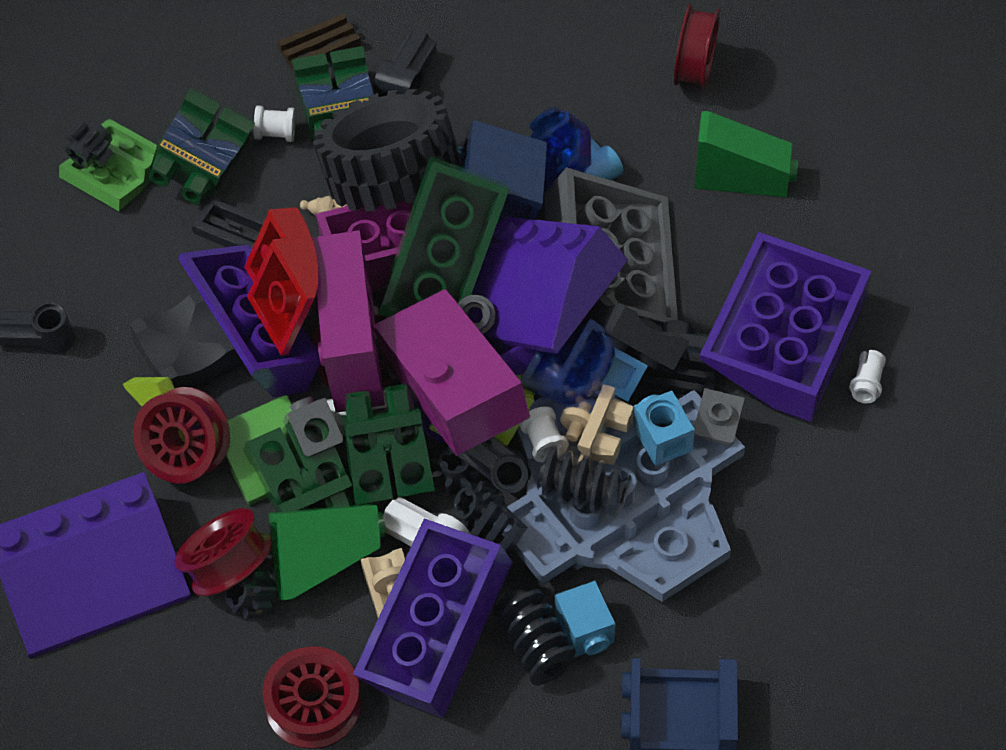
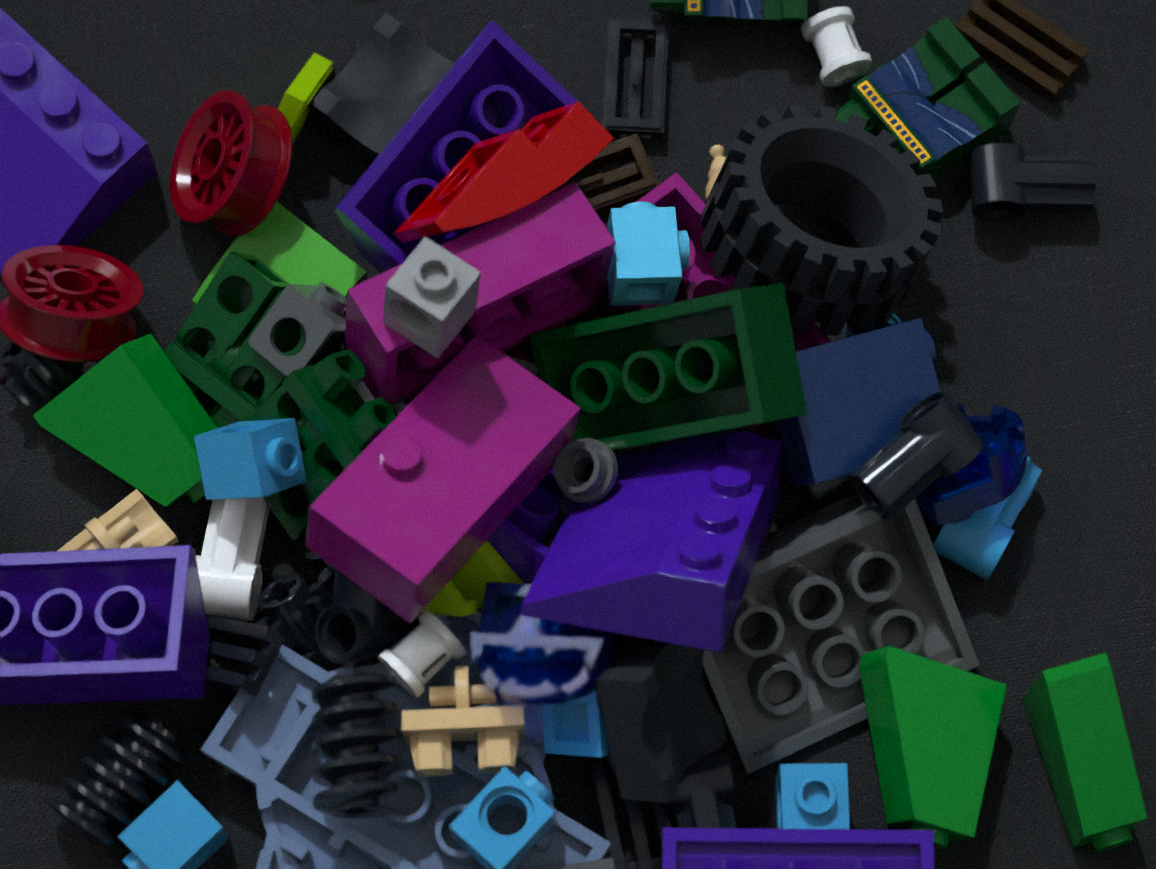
camera: 65 degrees right, 15 degrees up
none -> dark azure brick [194,418,307,500]
none -> light grey brick [383,237,481,358]
none -> medium azure brick [606,202,690,306]
none -> dark azure brick [775,763,850,830]
none -> black piece [849,391,984,520]
none -> green slope [859,645,1006,849]

